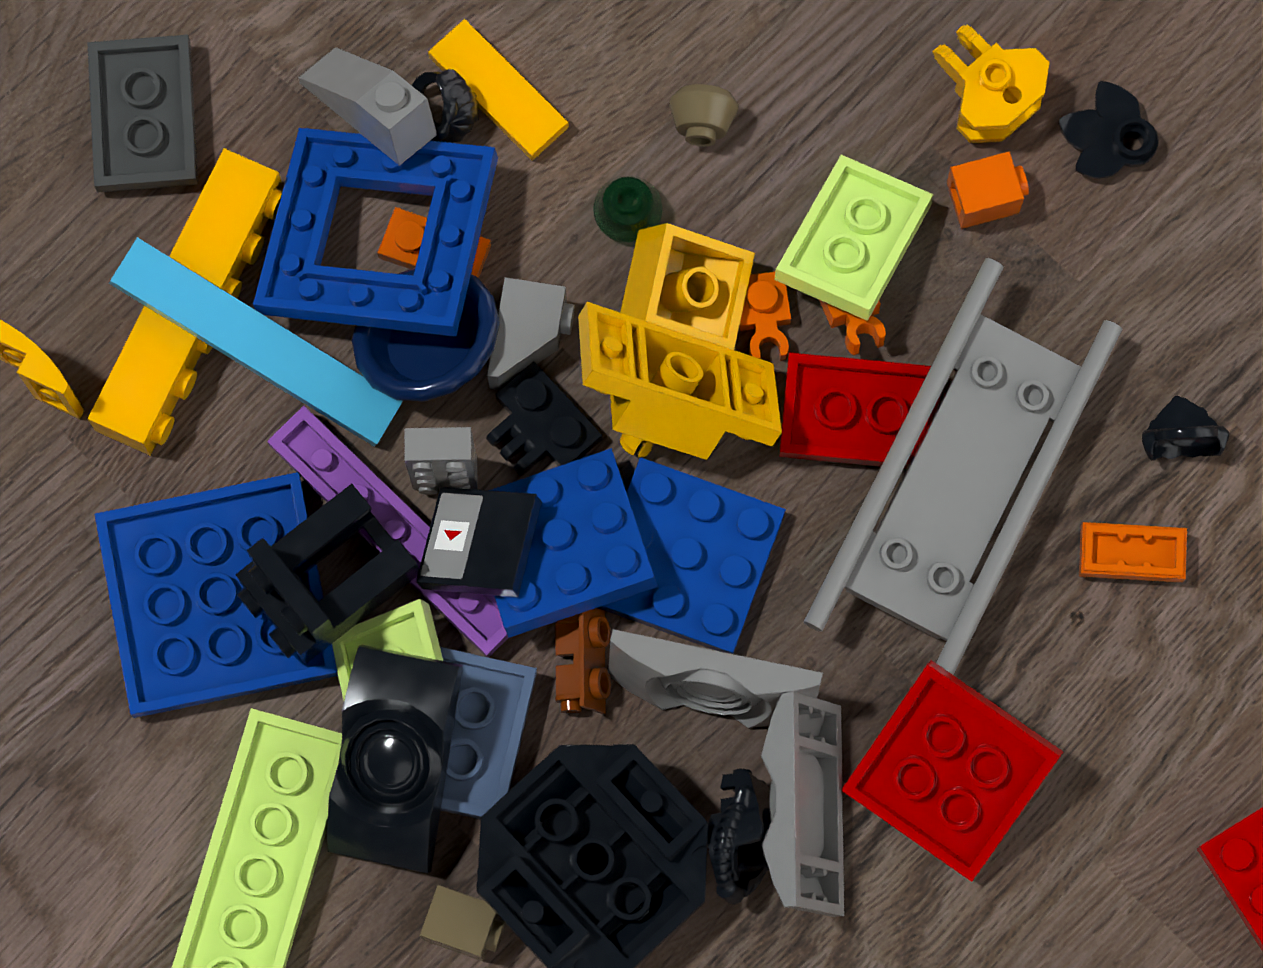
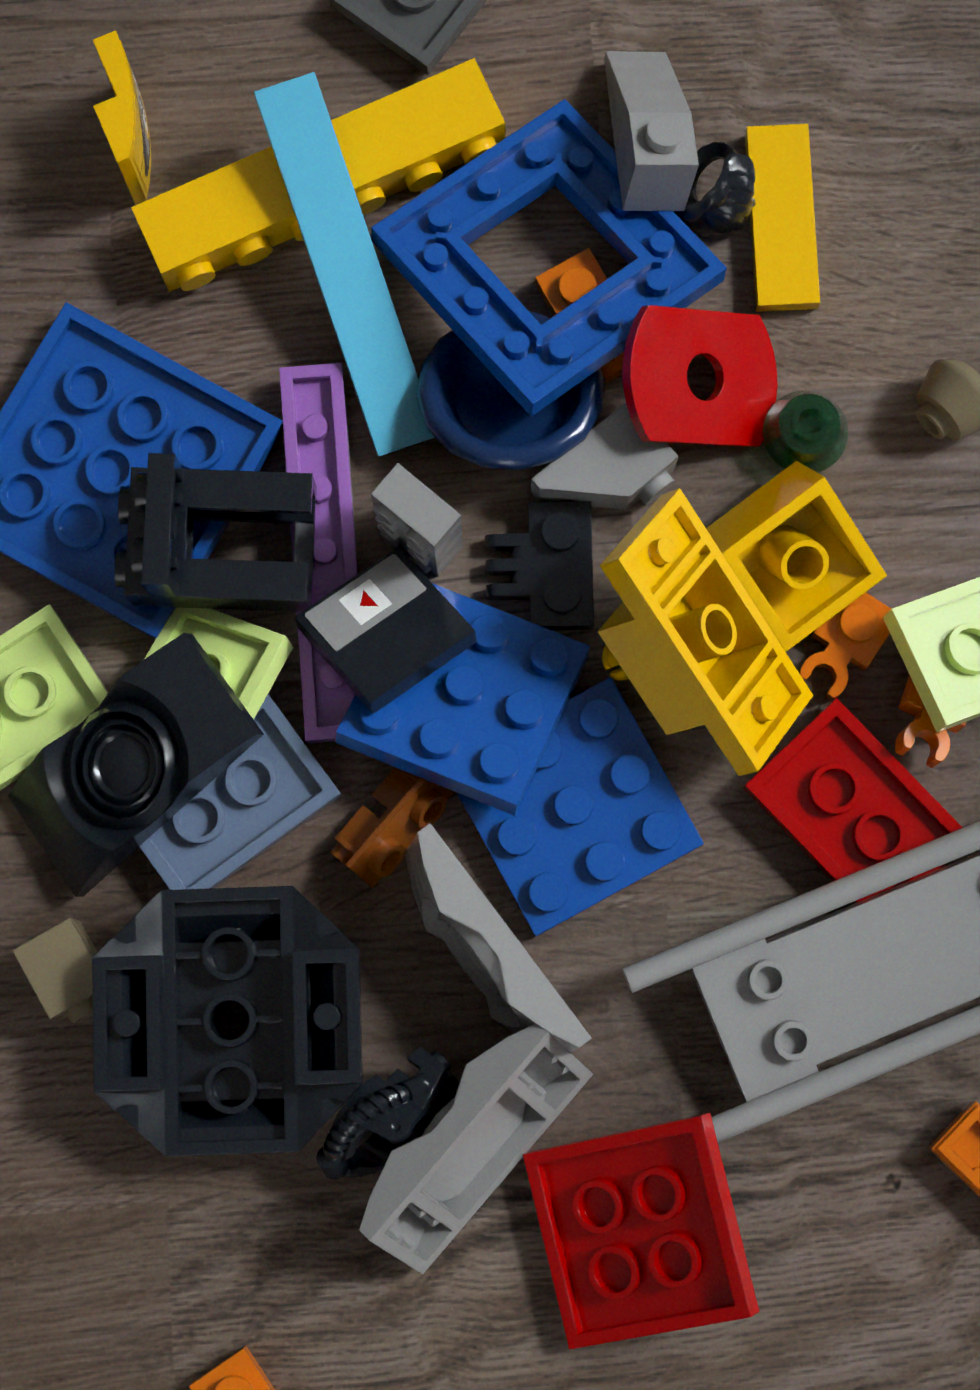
camera: 40 degrees right, 5 degrees up
none -> red piece [622,305,778,447]

